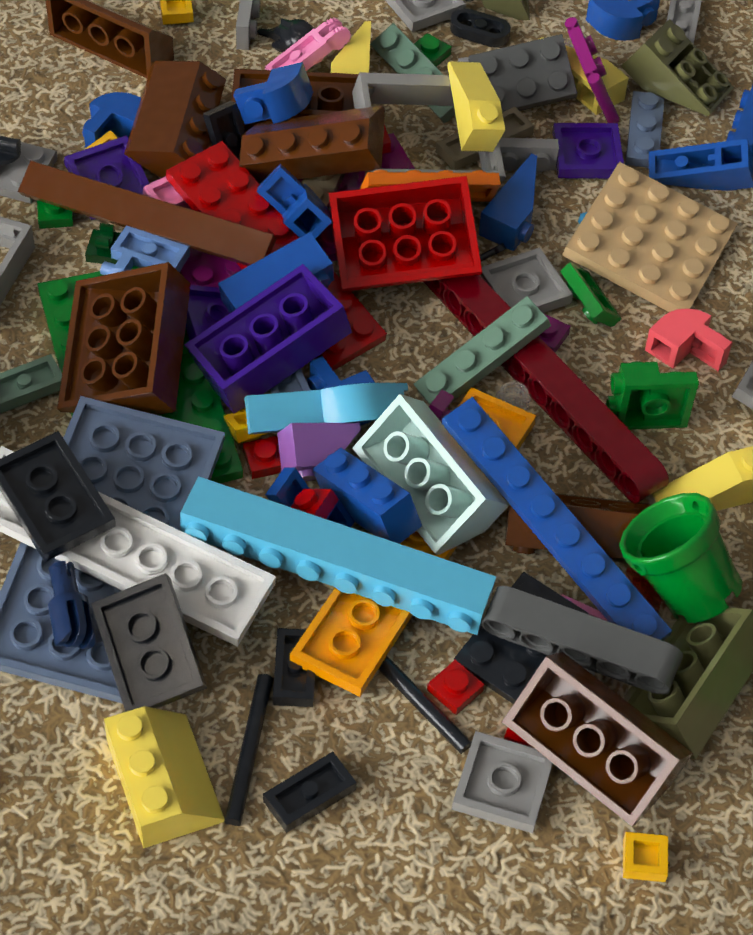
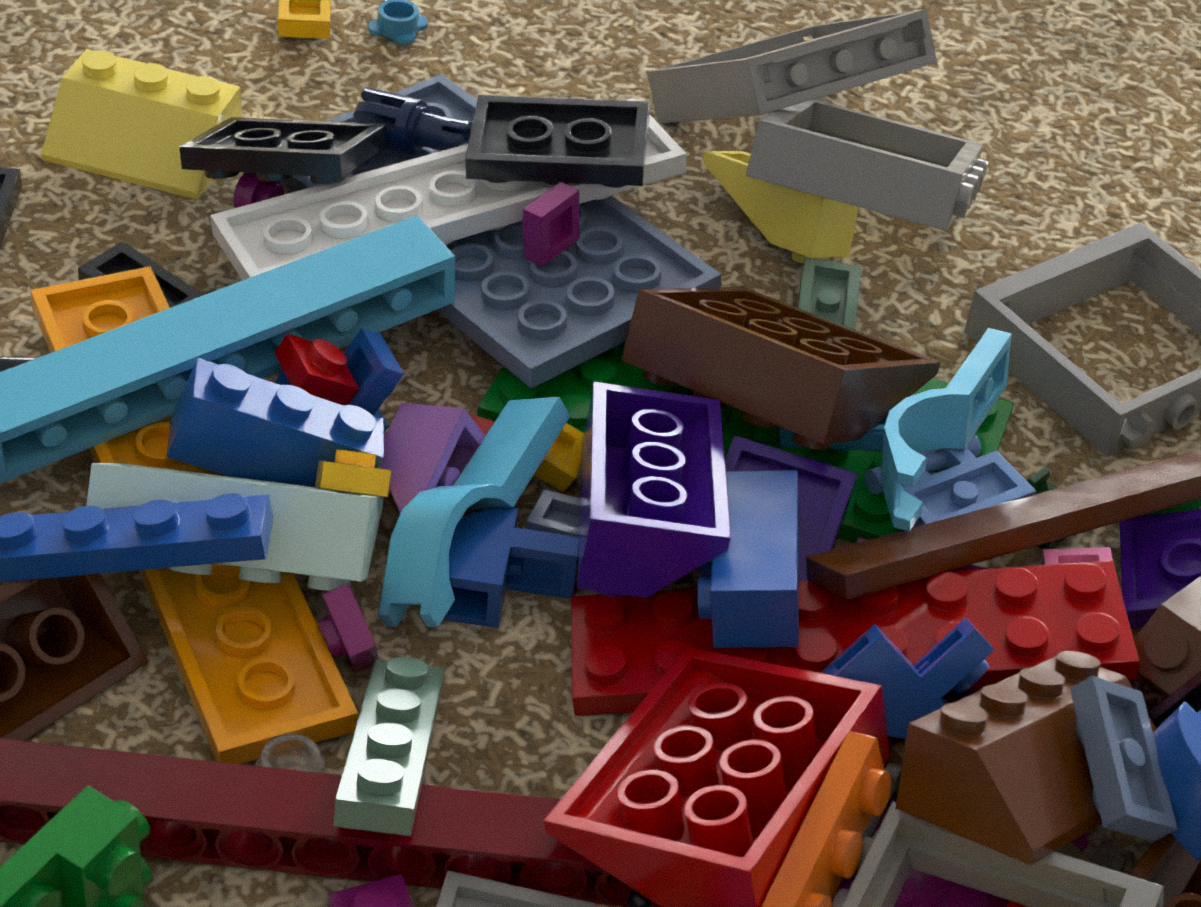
camera: 125 degrees right, 10 degrees down
black bar [224,674,273,826] -> none
none -> yellow plate [315,449,391,497]
none -> magenta plate [522,182,580,266]
none -> medium azure piece [881,328,1012,532]
none -> sand blue plate [1070,675,1178,841]

